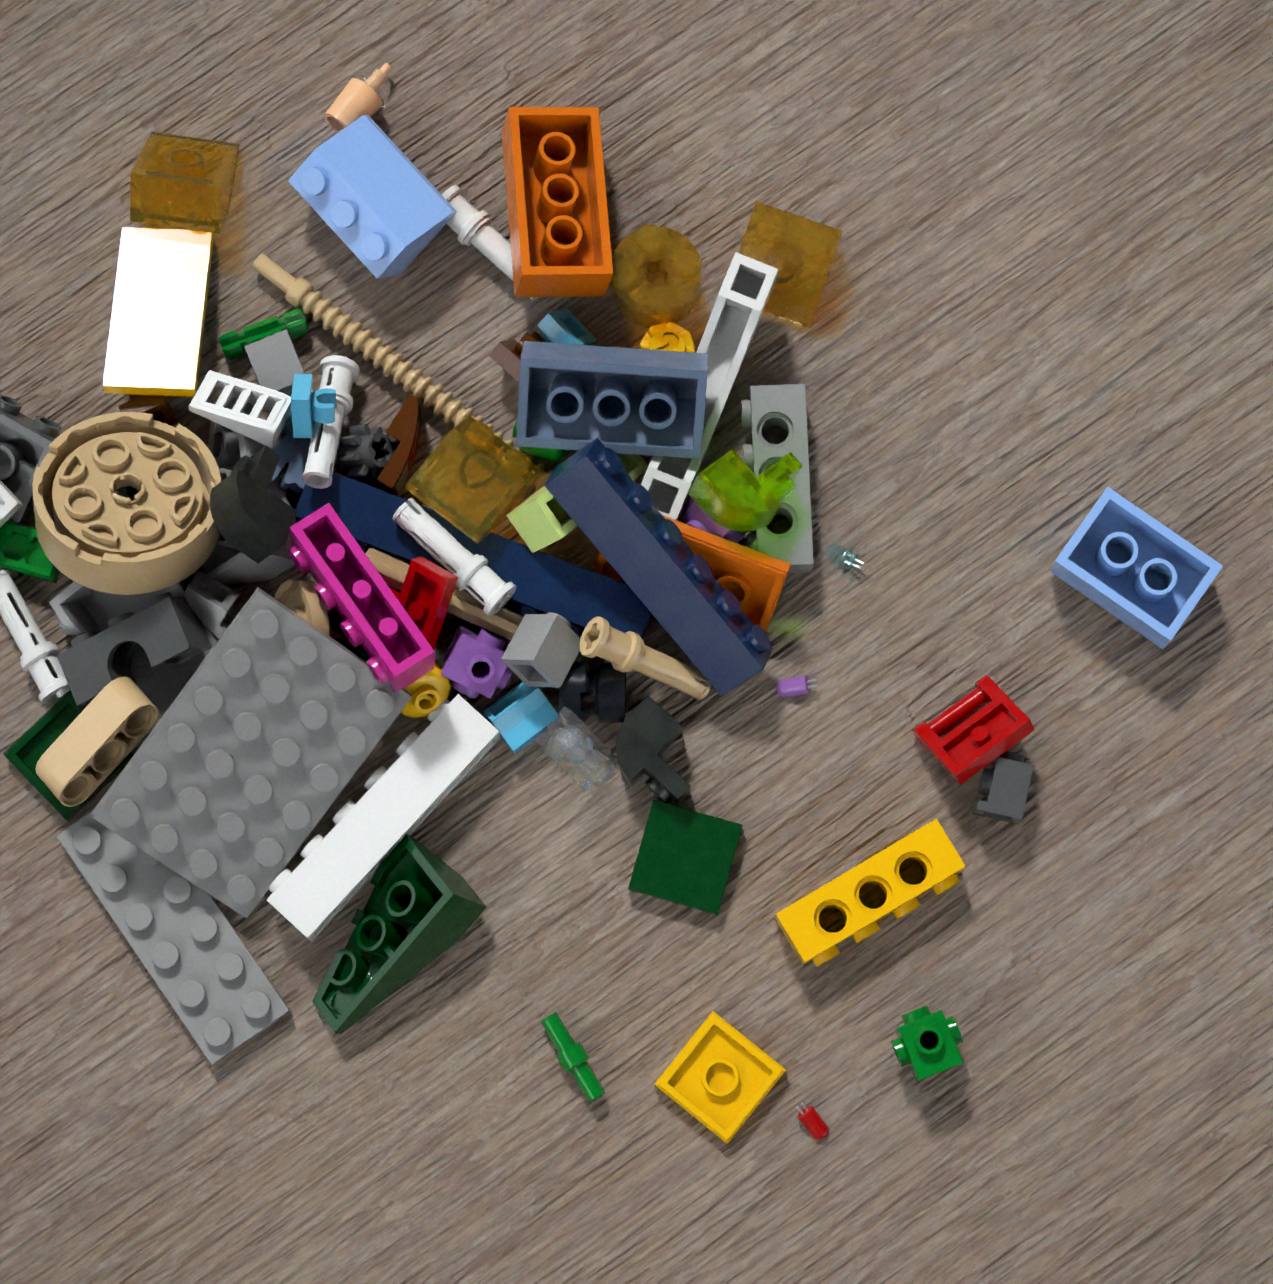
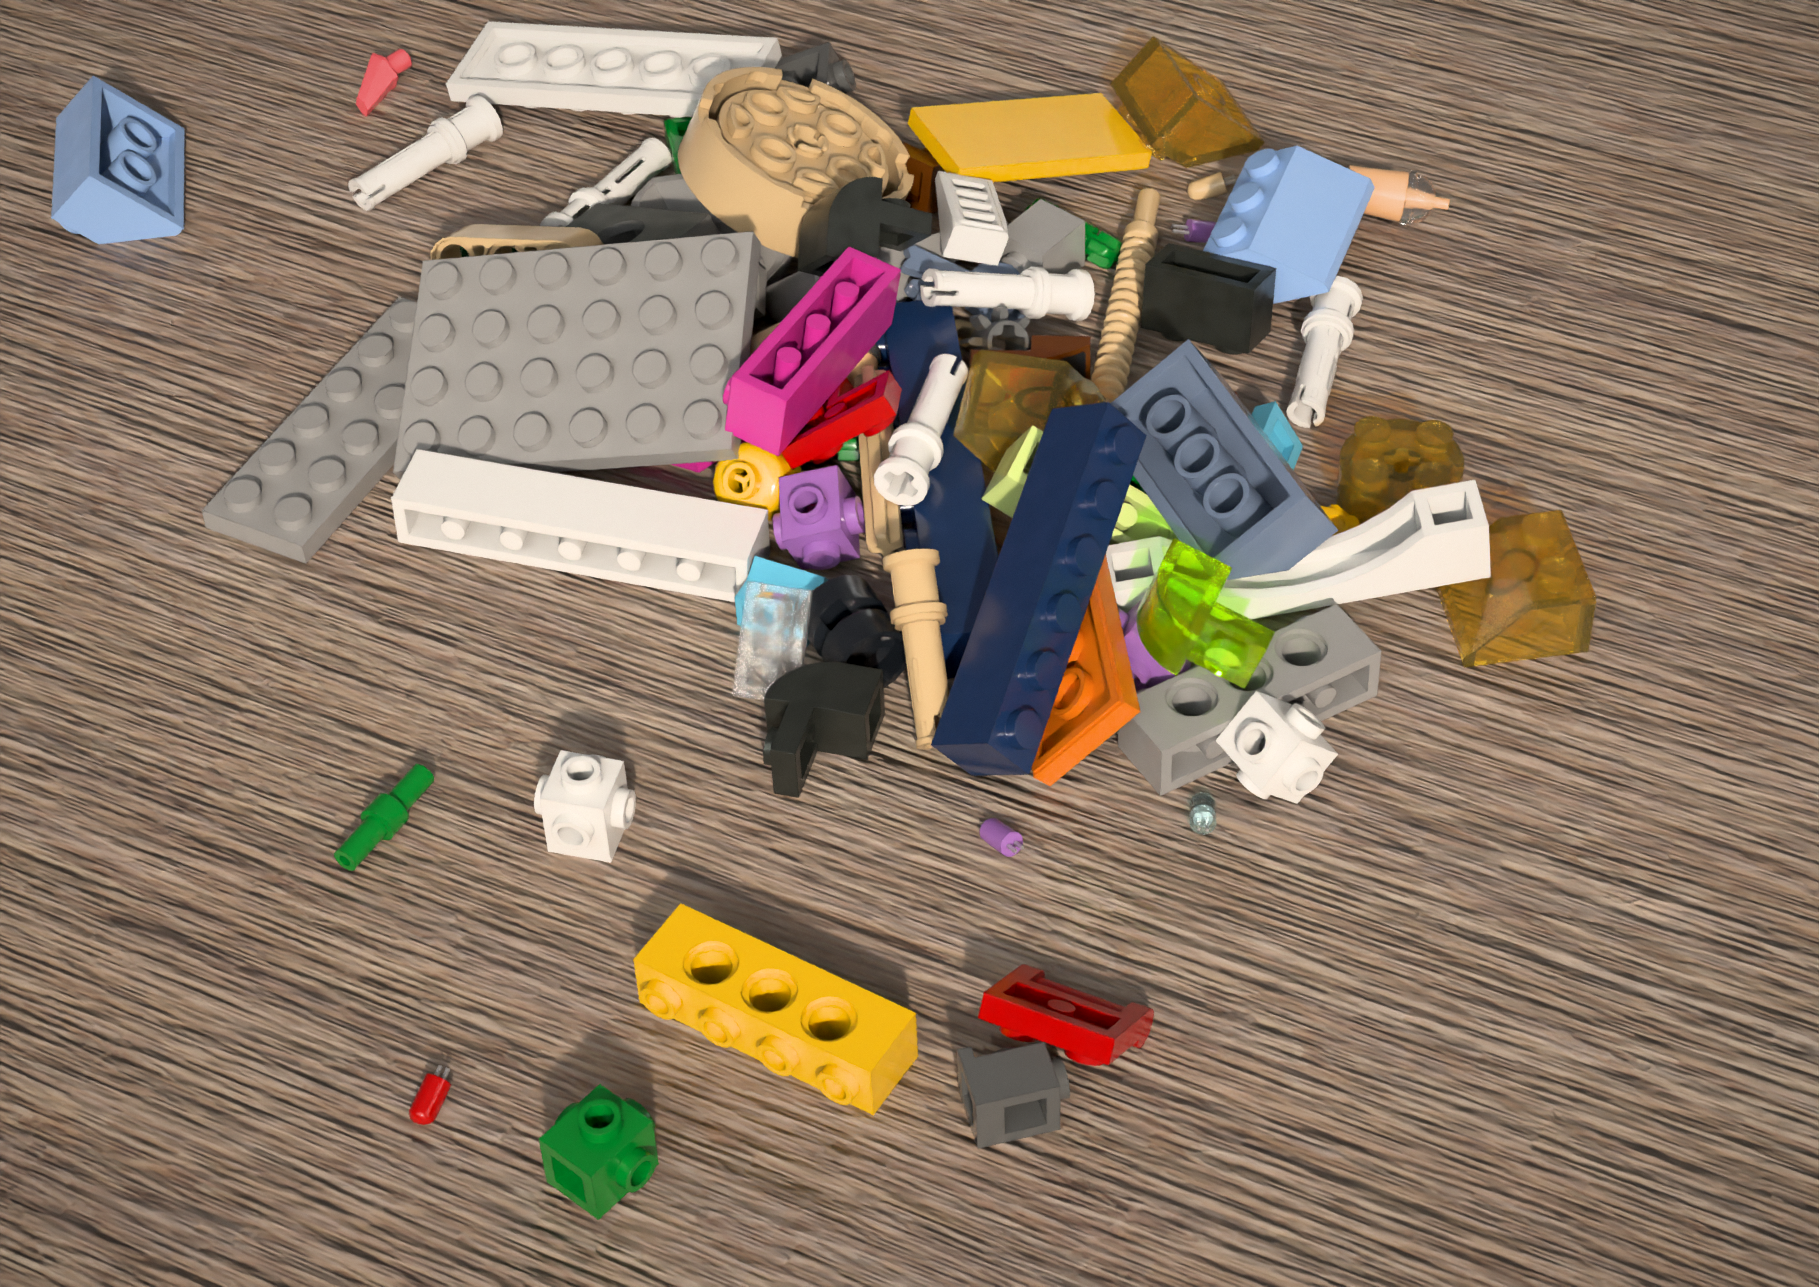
camera: 60 degrees right, 35 degrees down
medium azure tile [291,374,337,438] -> none
dark green wedge [312,834,487,1034] -> none
light grey brick [501,612,581,688] -> none
orange brick [502,107,613,297] -> none
dark green tile [628,800,743,915] -> none
yellow tile [654,1011,786,1144] -> none
light blue brick [1049,487,1223,649] -> none
none -> white brick [534,750,636,863]
none -> pearl dark grey brick [1141,243,1276,355]
none -> medium lavender piece [1171,219,1216,243]
none -> tan piece [1187,172,1236,200]
none -> white brick [1216,691,1338,804]

